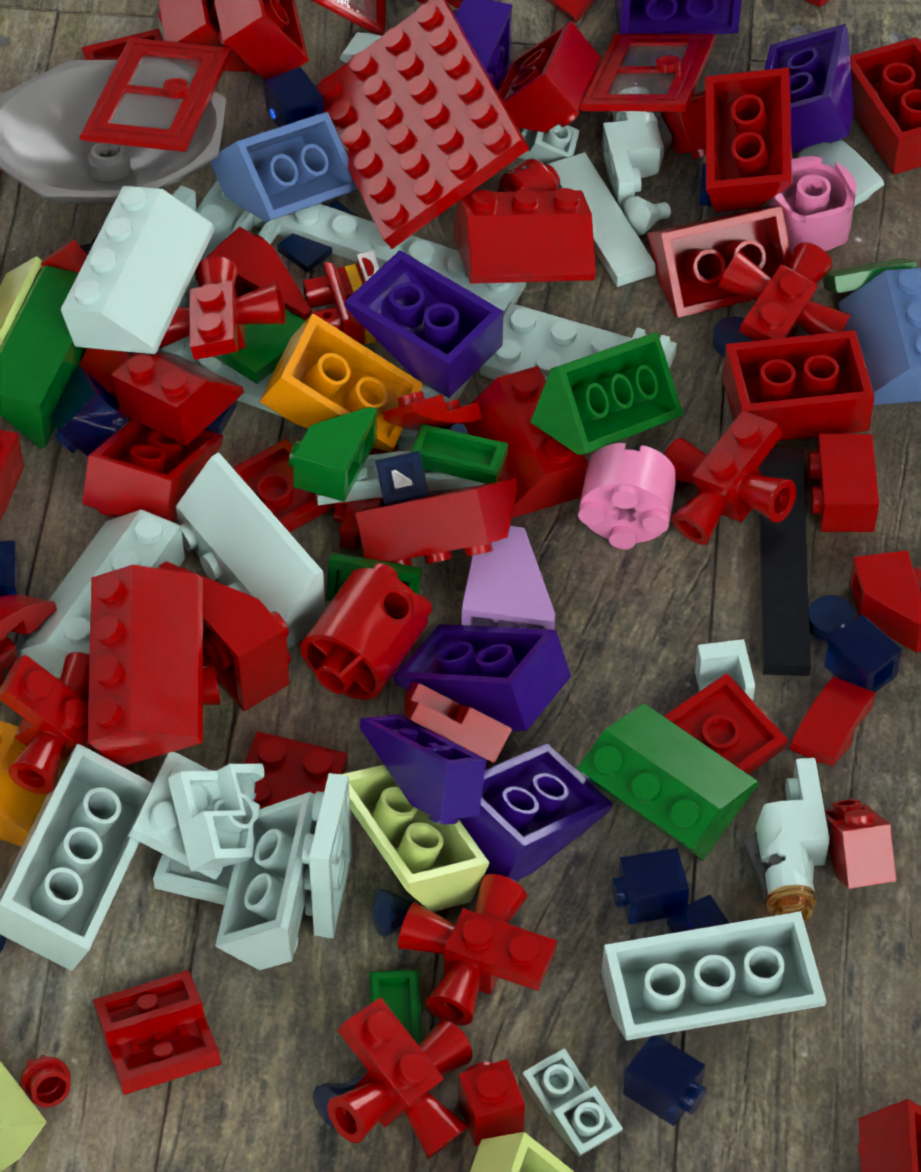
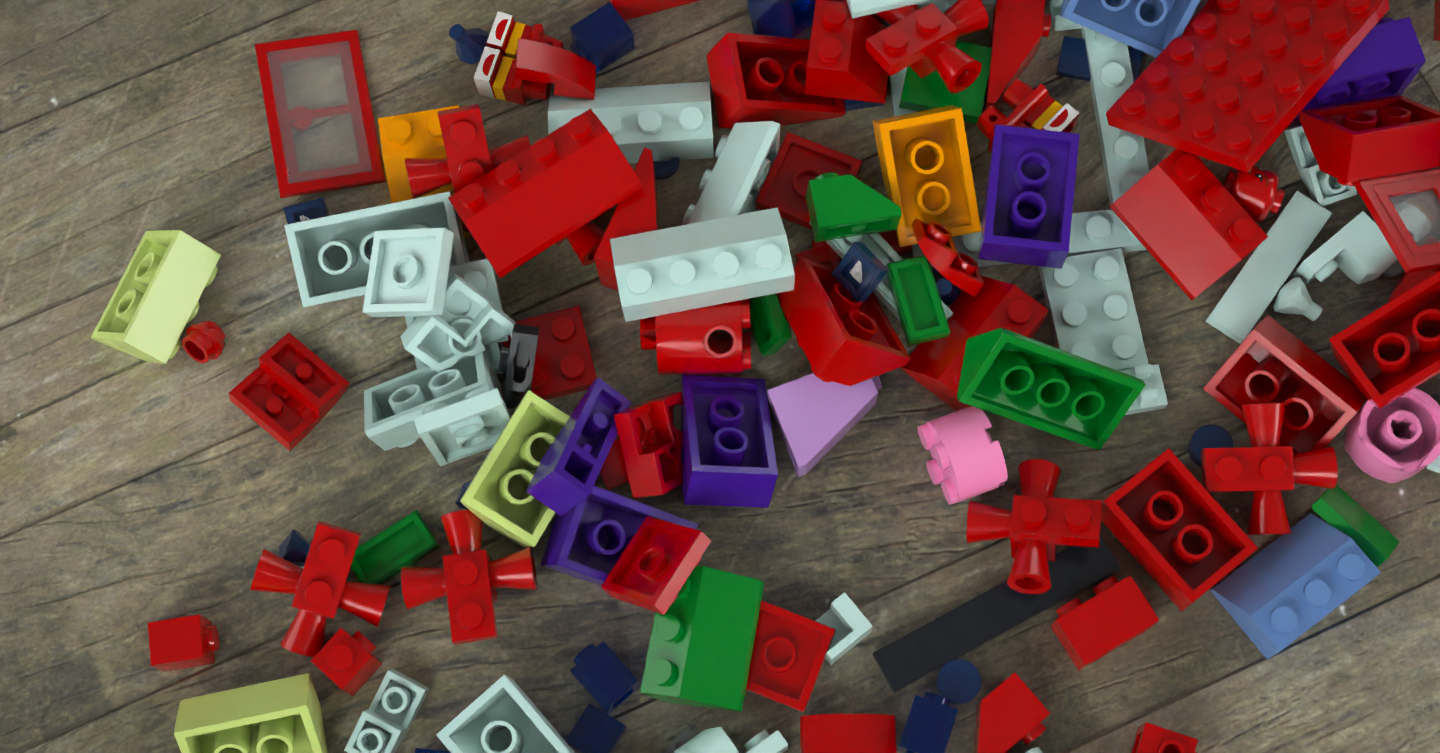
camera: 65 degrees right, 20 degrees up
none -> light aqua plate [362,228,454,317]
none -> black piece [498,324,540,409]
none -> red plate [600,516,711,615]
none -> light aqua slope [610,207,795,322]

